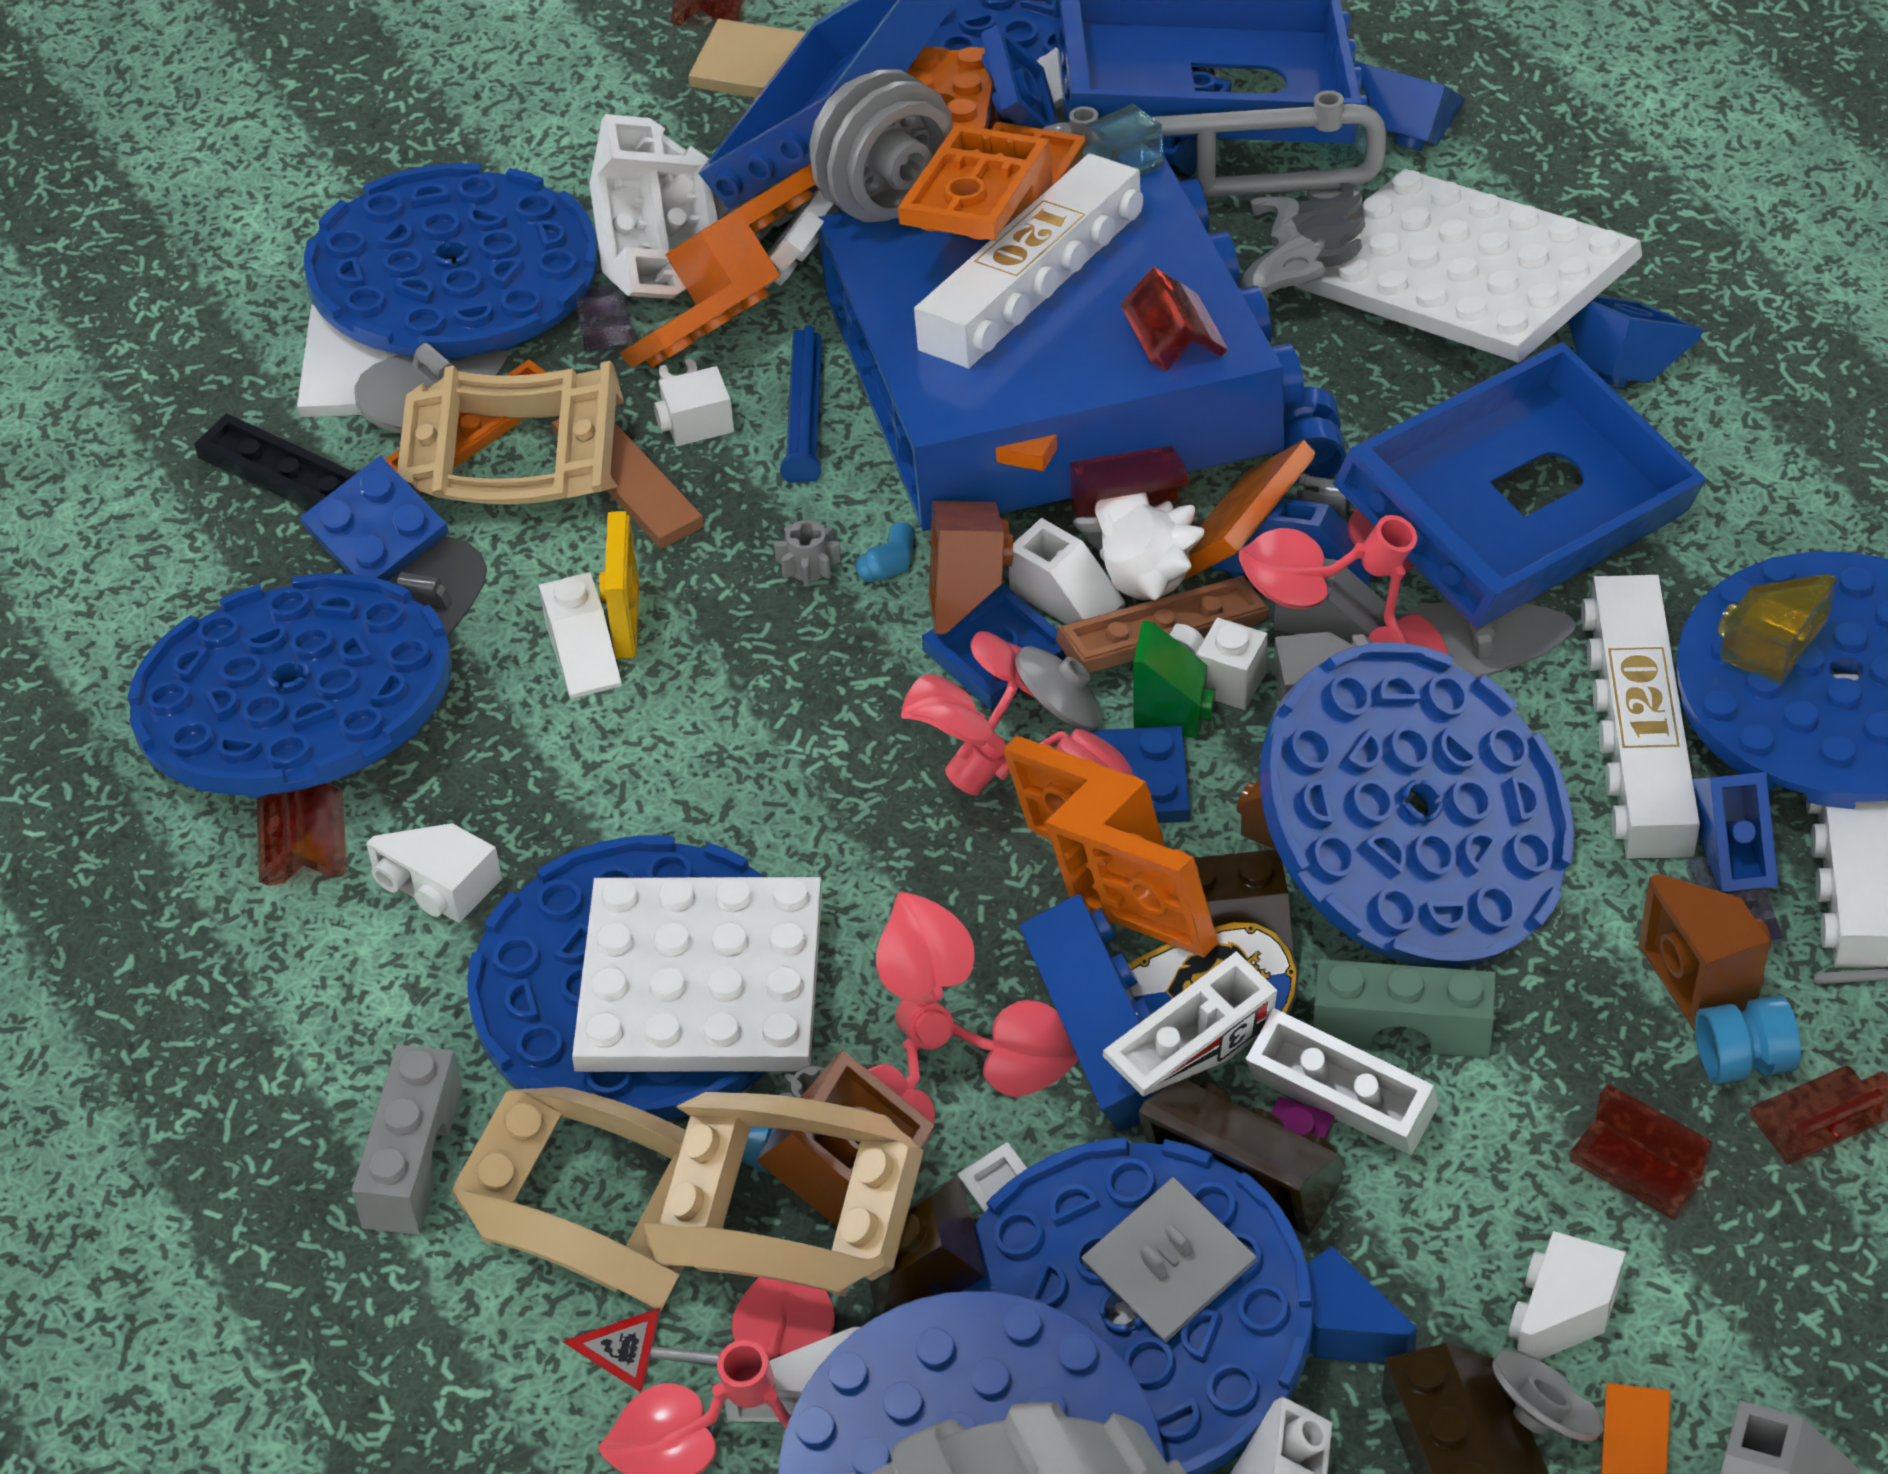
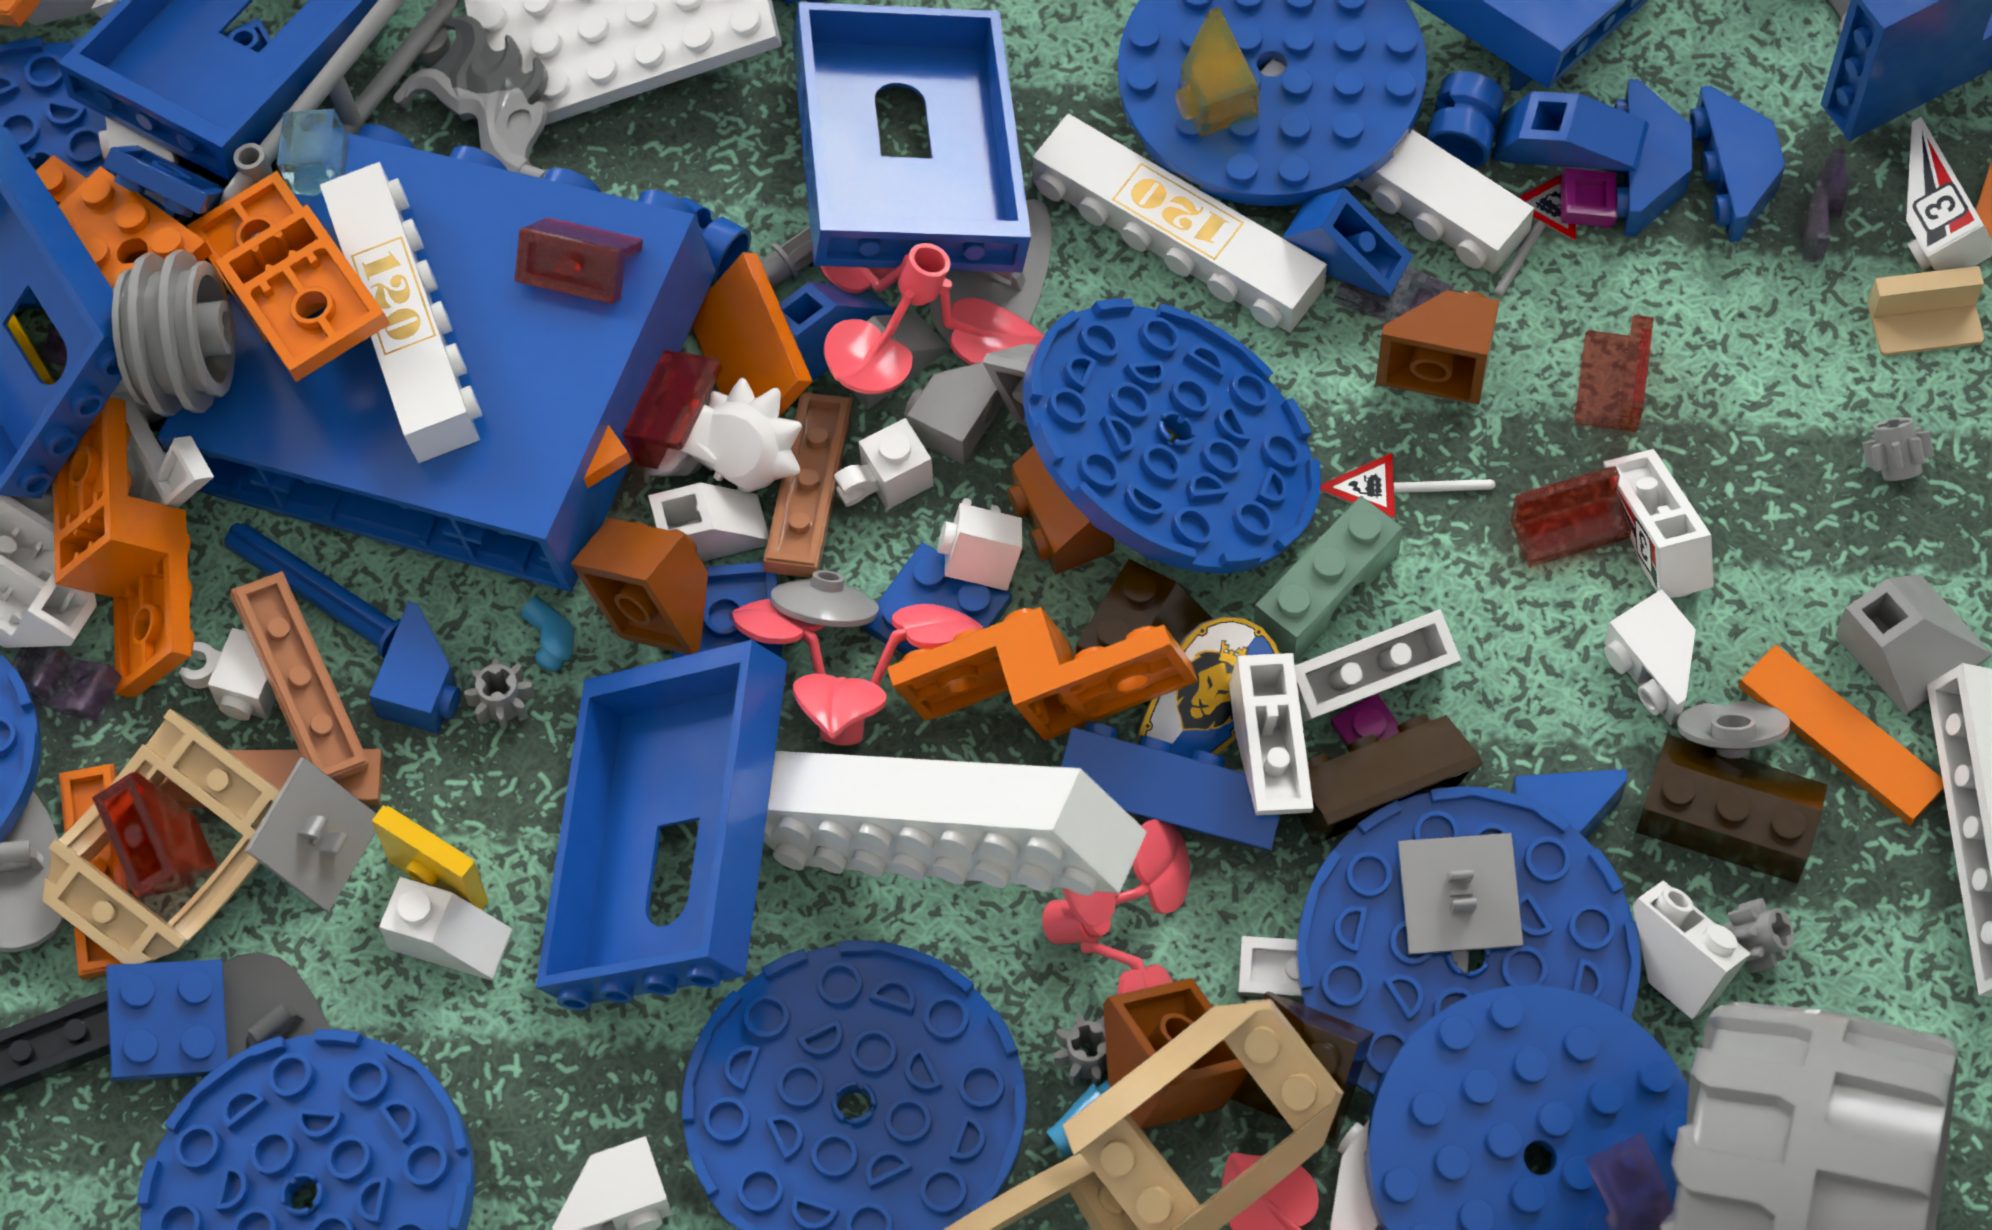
camera: 55 degrees left, 15 degrees up
white plate [572,877,822,1072] -> none
green slope [1133,621,1216,738] -> none
dark azure wheel [1695,995,1801,1085] -> none
none -> clear red slope [92,772,218,898]
none -> nougat tile [230,571,369,781]
none -> light grey piece [244,757,376,912]
none -> blue slope [369,601,461,734]
none -> blue panel [536,640,787,1010]
none -> white brick [763,751,1147,895]
none -> brick [937,498,1022,591]
none -> piece [1320,453,1496,521]
none -> white slope [1603,449,1714,598]

